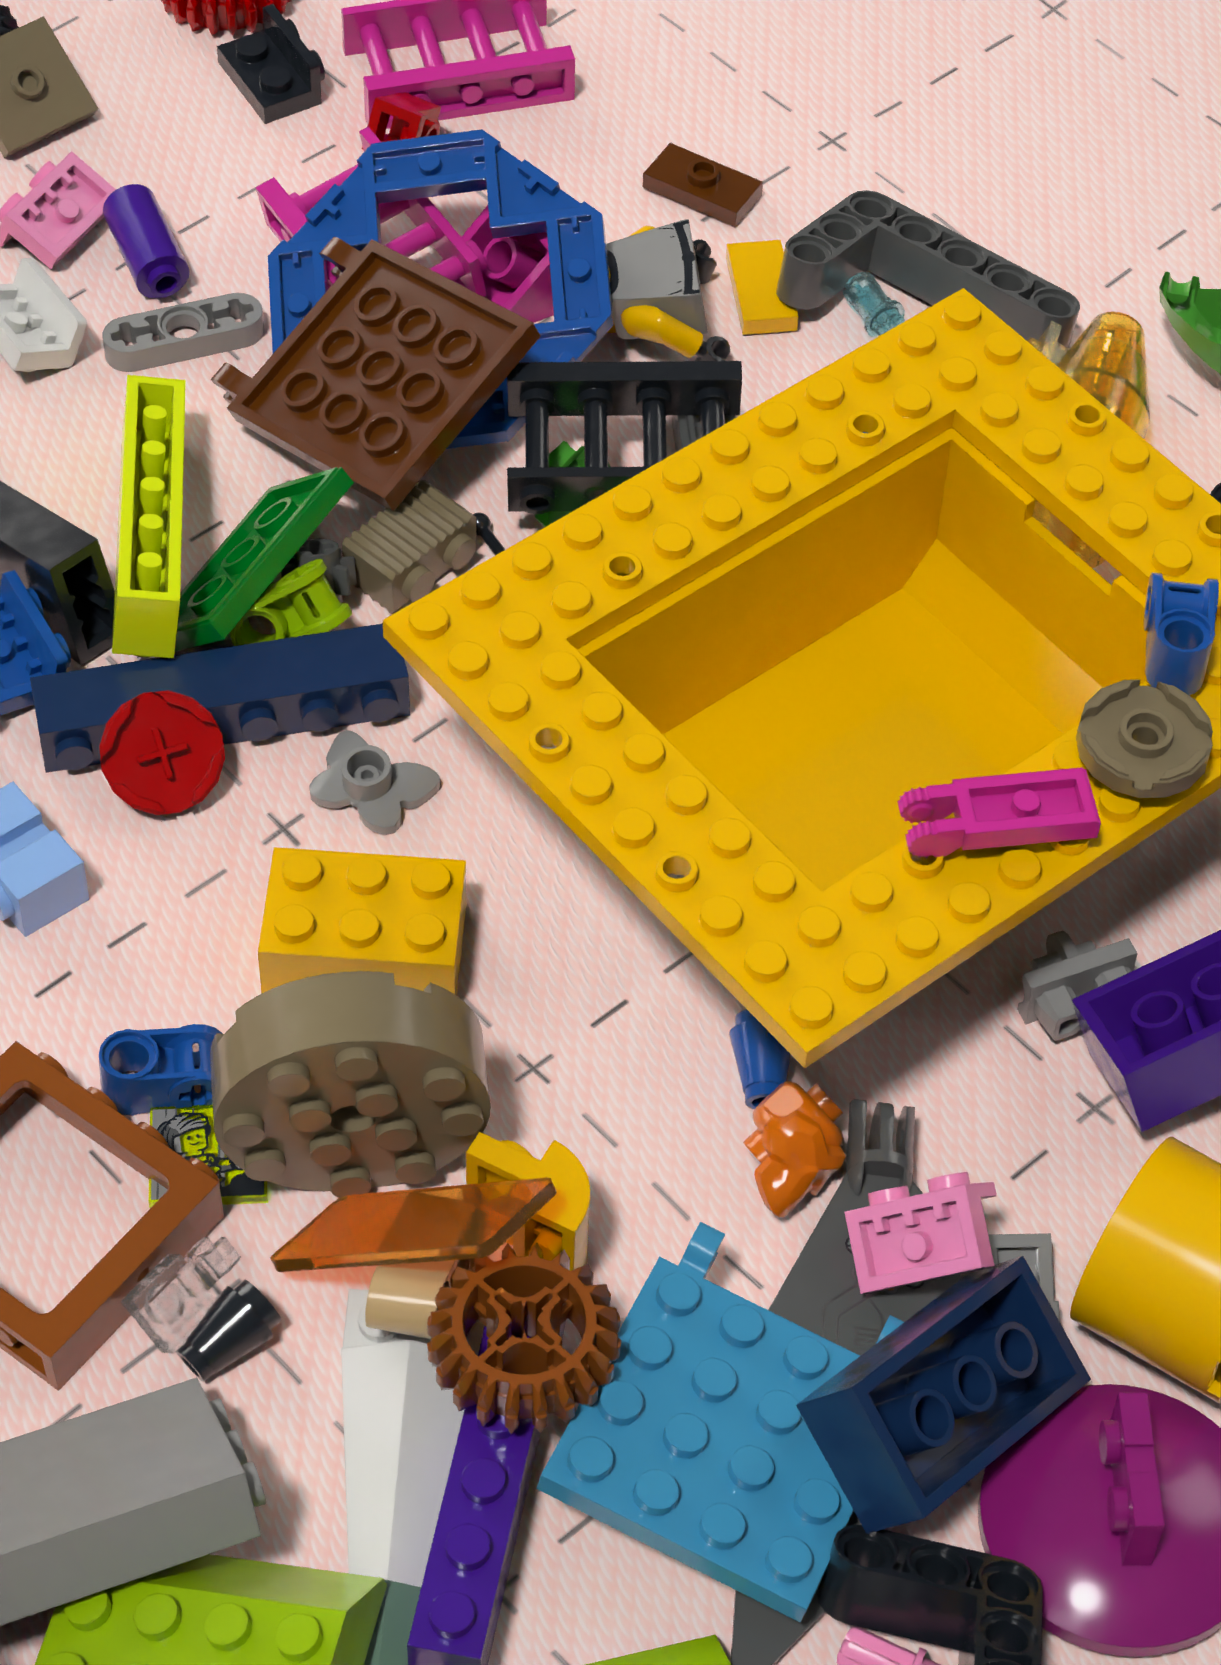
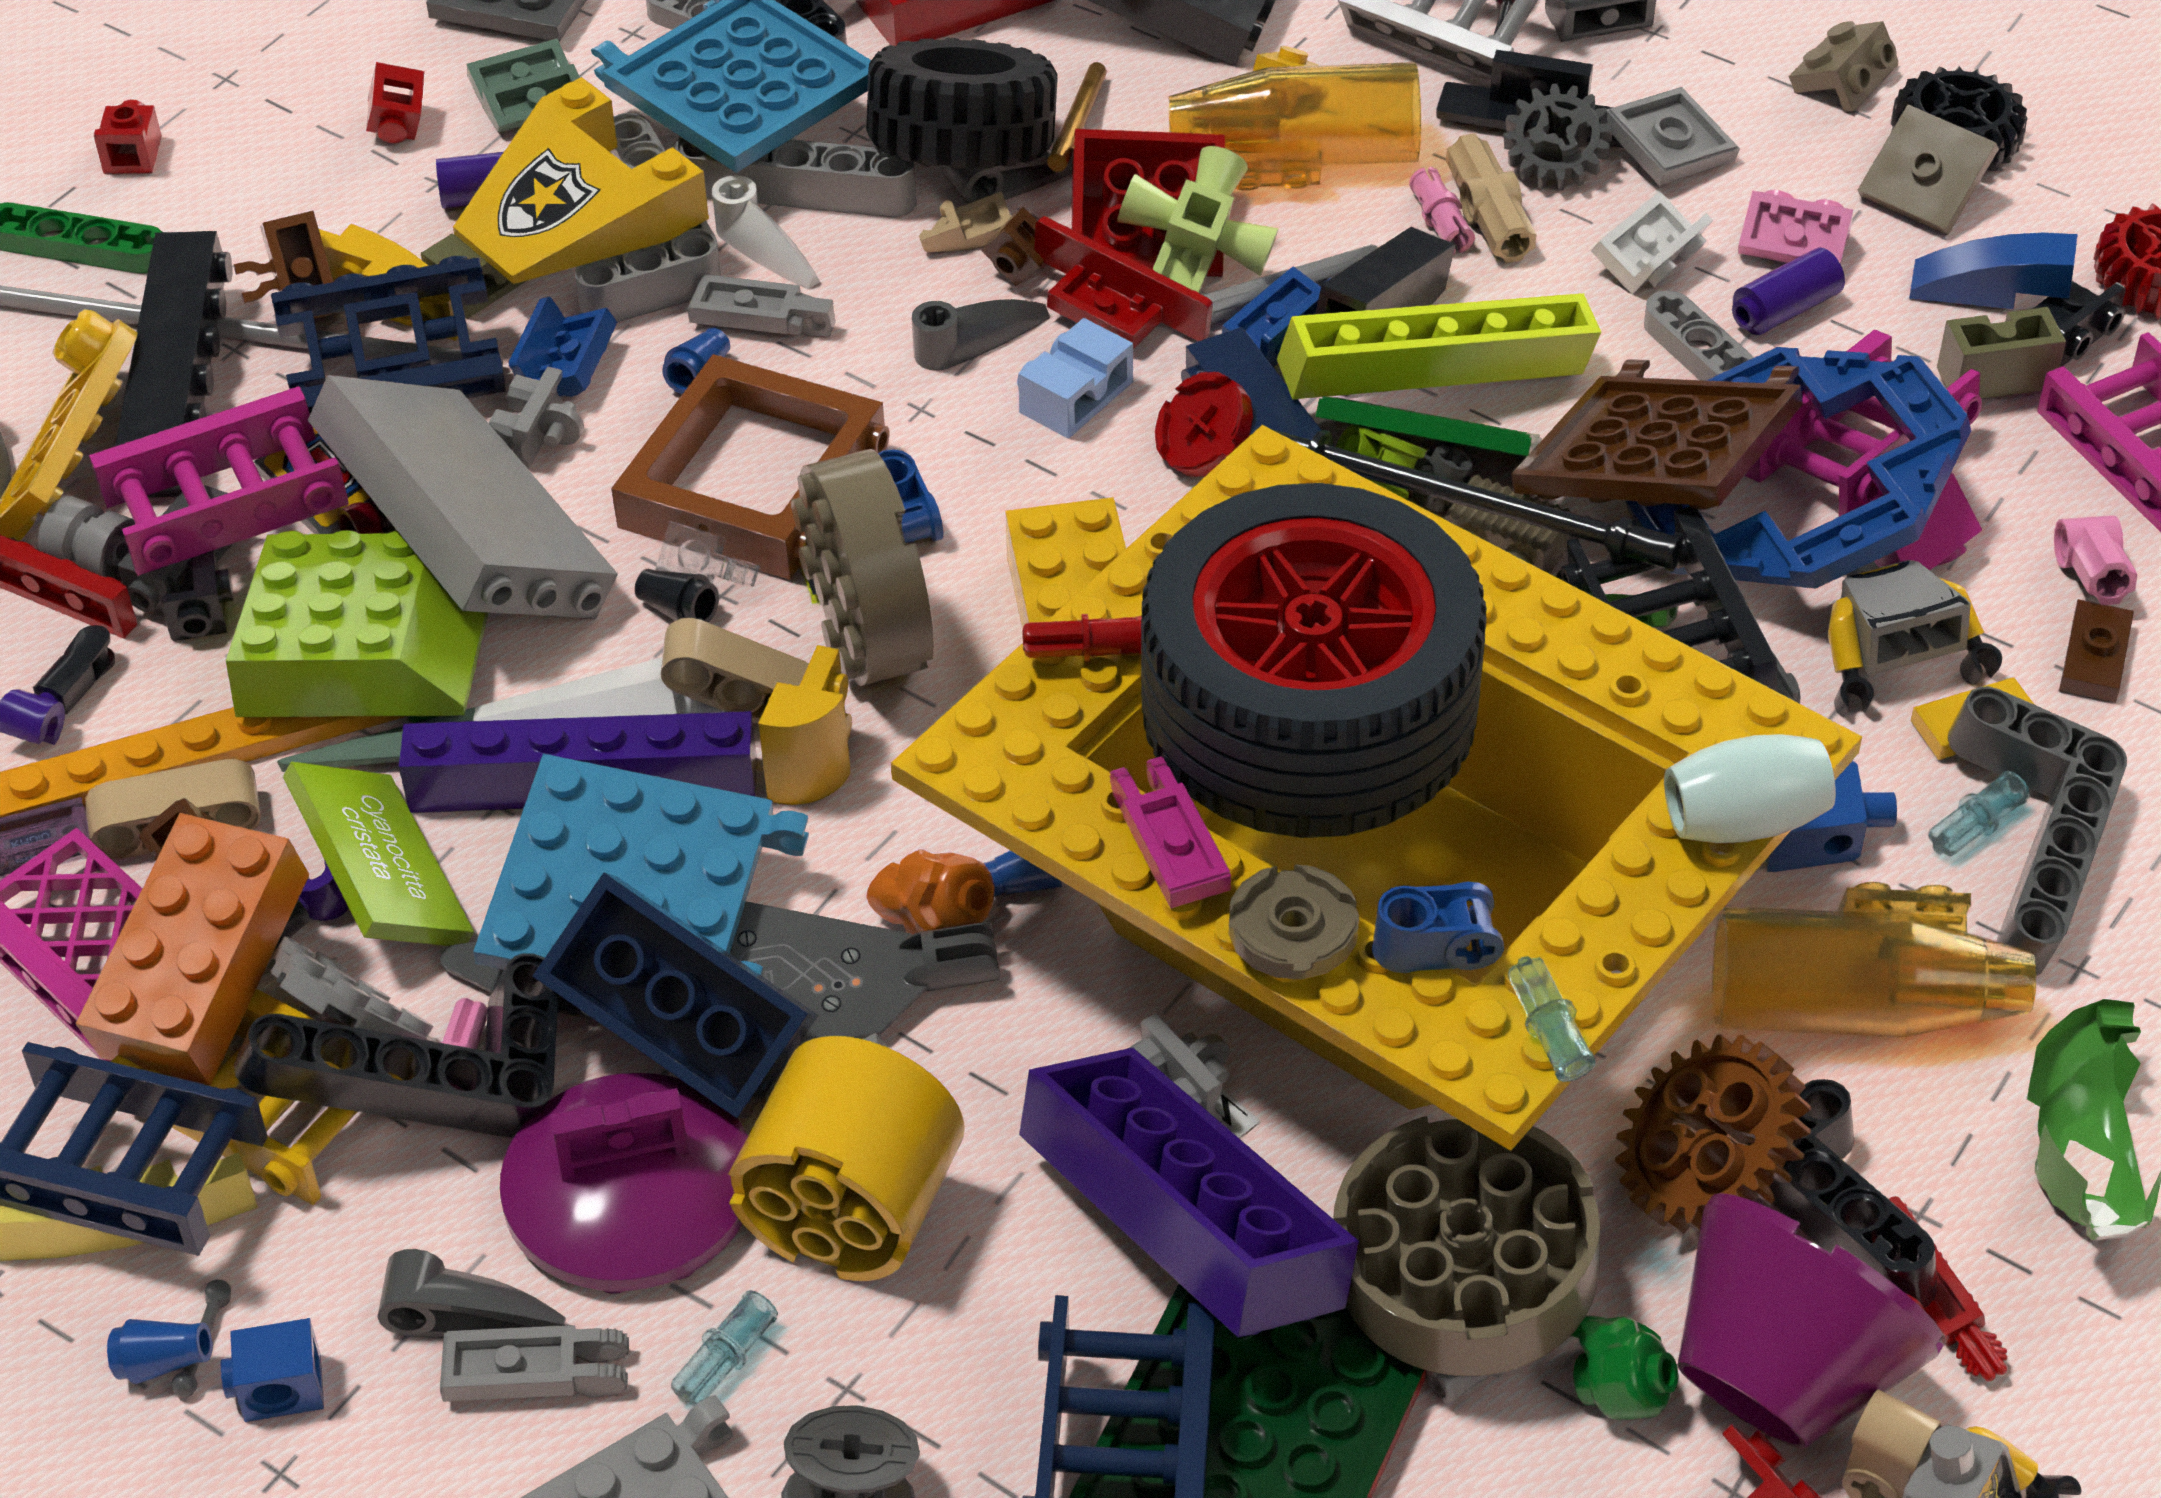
camera: 80 degrees right, 5 degrees down
clear orange piece [270,1177,557,1272] -> none
red brick [362,92,441,150] -> none
dark orange gear [427,1242,621,1434] -> none
bright pink bracket [844,1172,997,1294] -> none
none -> red axle [1022,614,1142,662]
none -> black wheel [1141,483,1487,838]
none -> black bar [1272,429,1683,572]
none -> light aqua piece [1664,734,1836,843]
none -> blue slope [1909,232,2078,309]
none -> olive brick [1937,307,2066,399]
none -> bright pink piece [2054,516,2138,605]

